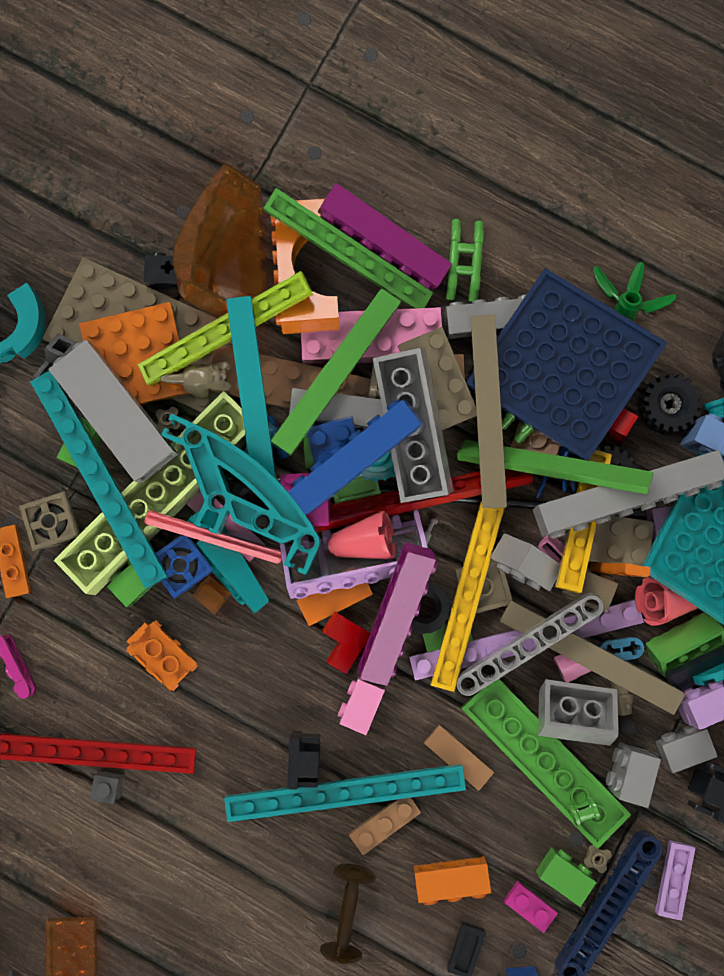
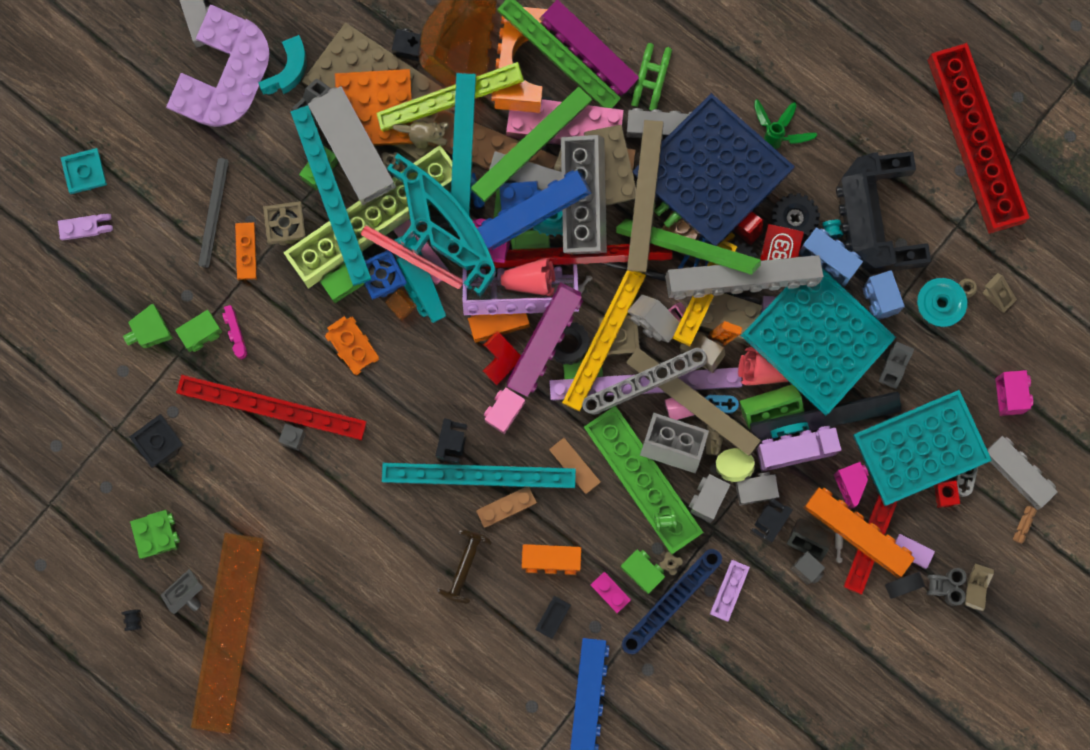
camera: 10 degrees right, 5 degrees down
none -> yellowish green tile [716,448,755,482]
none -> red sticker [760,224,804,261]

